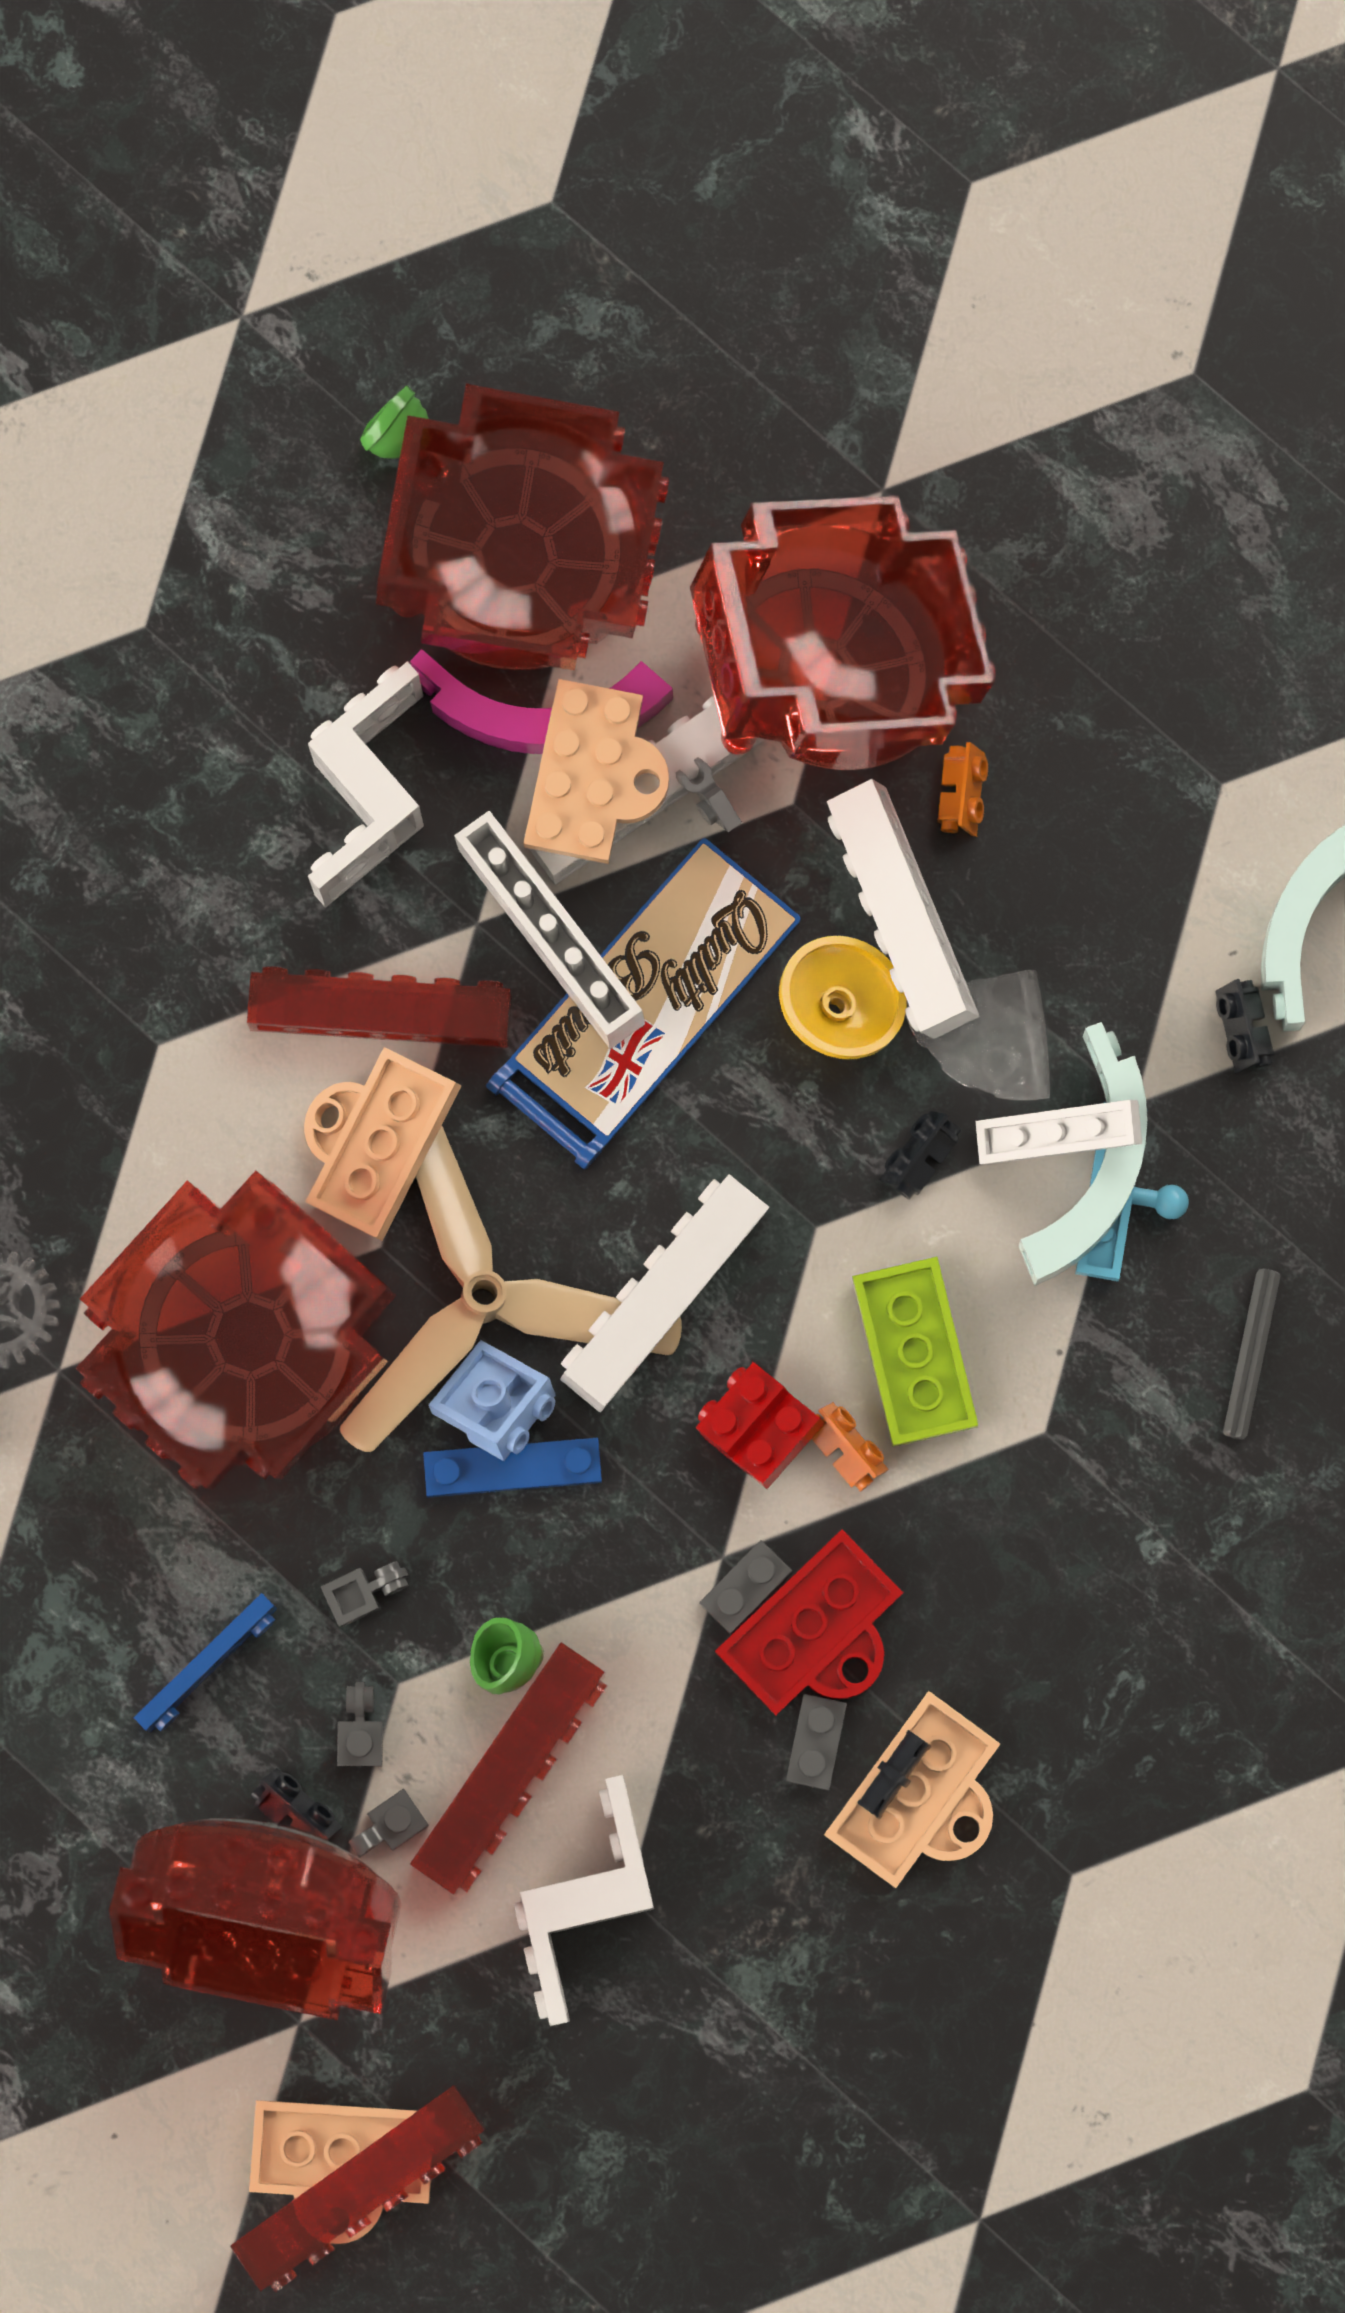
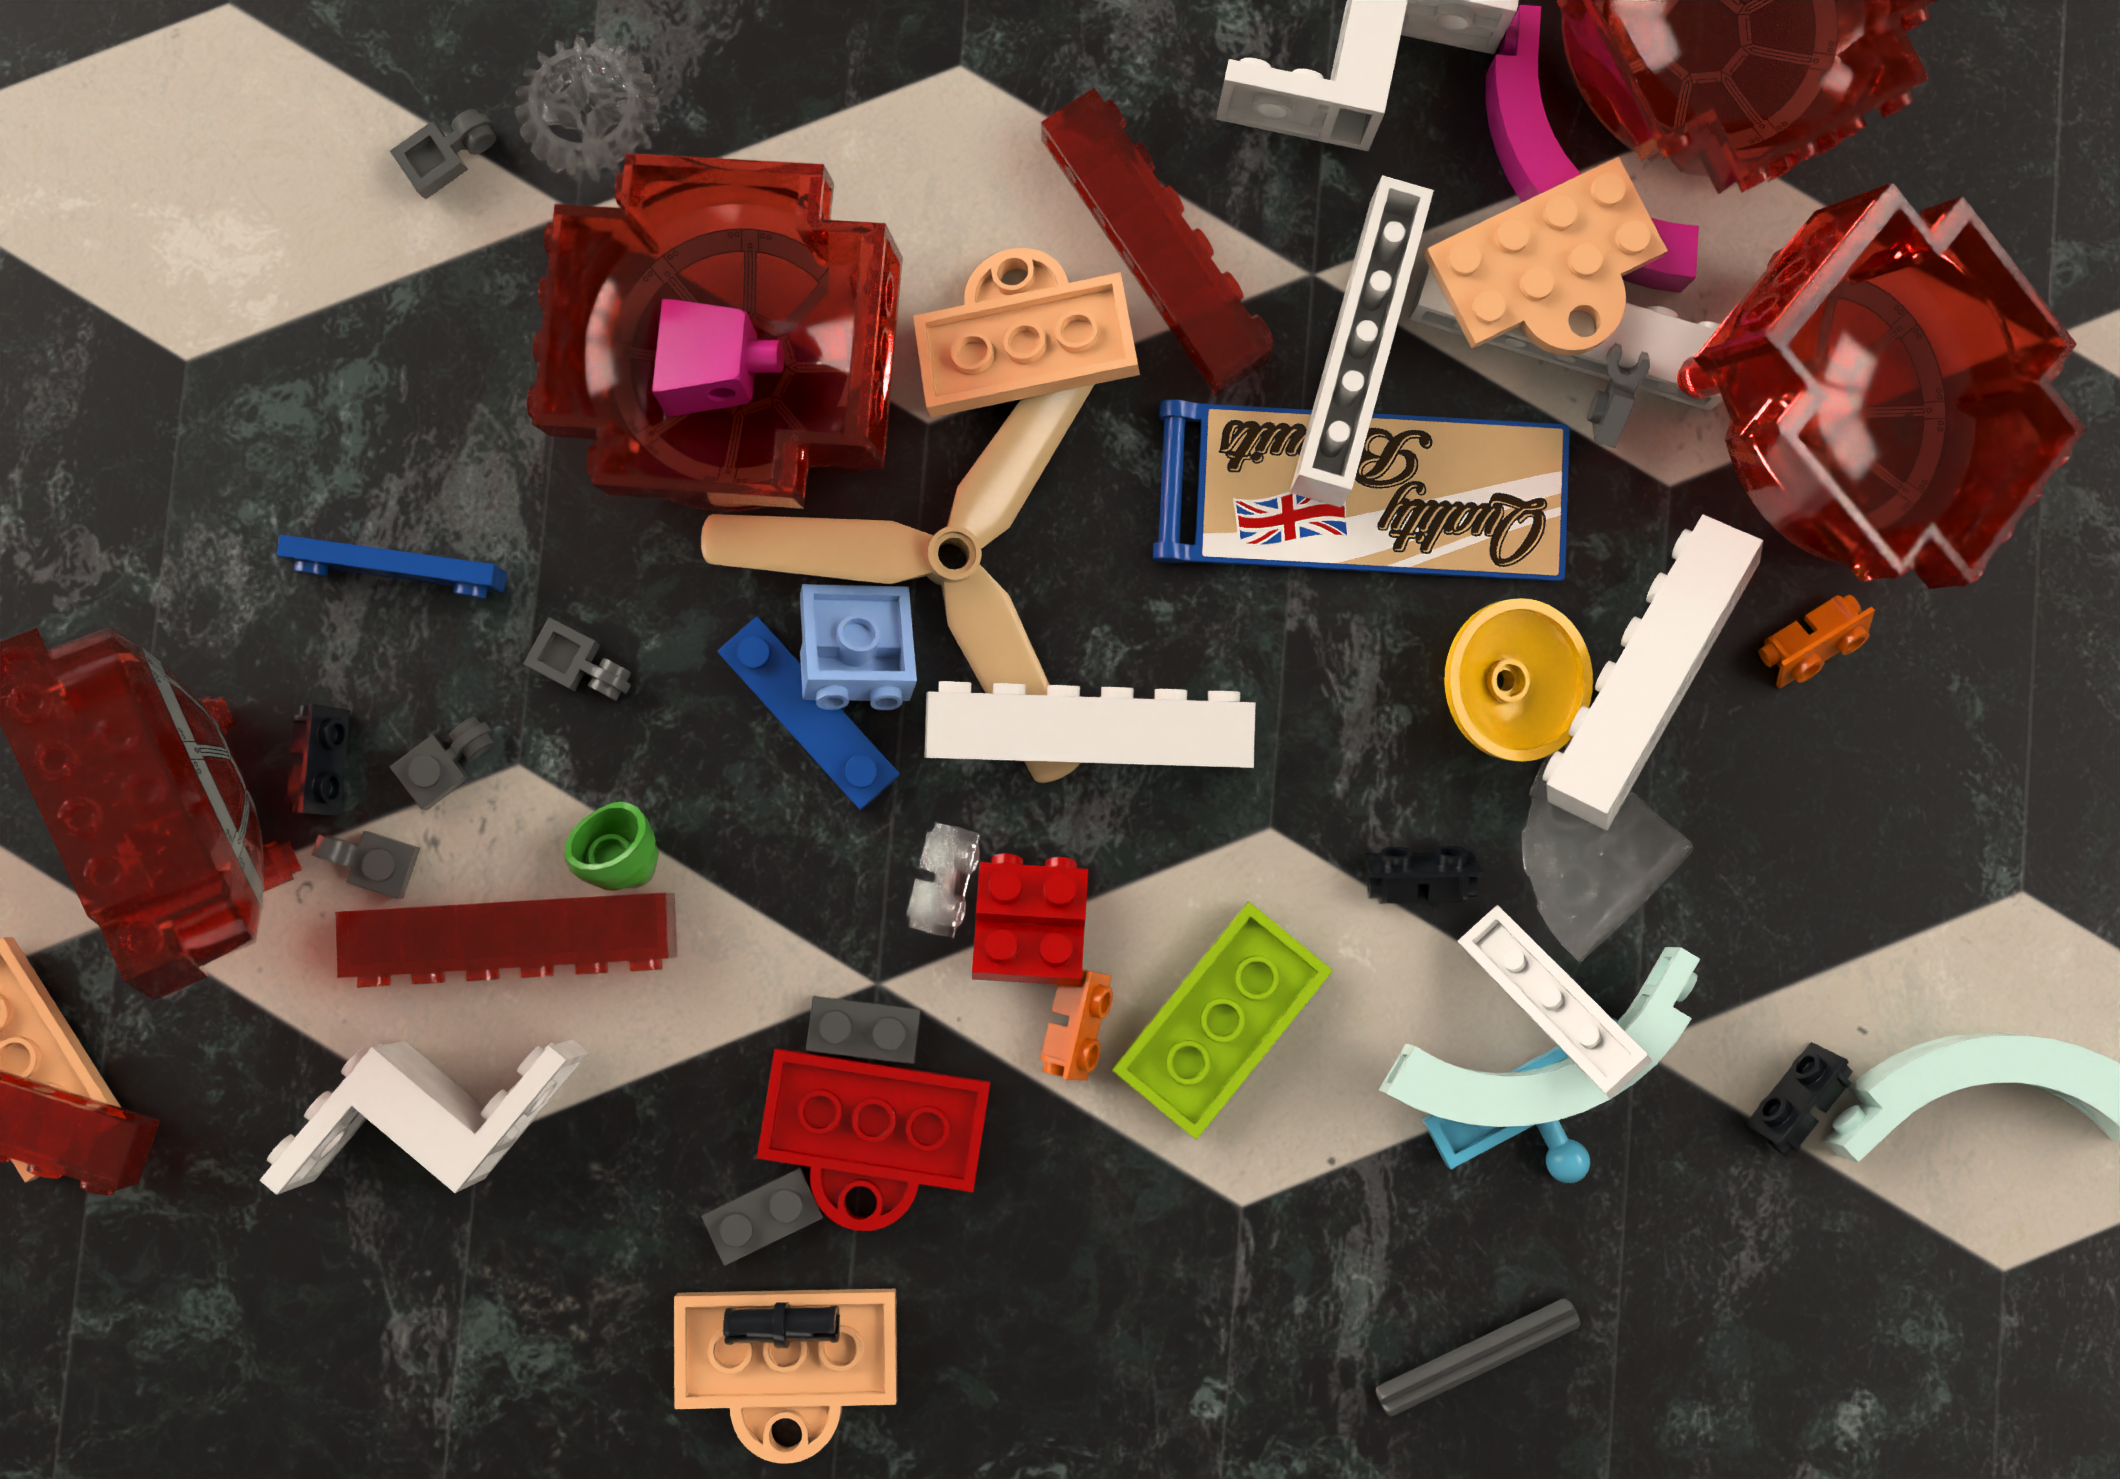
camera: 45 degrees right, 5 degrees up
none -> dark pink torso [652,299,784,416]
none -> clear hinge [906,822,980,938]

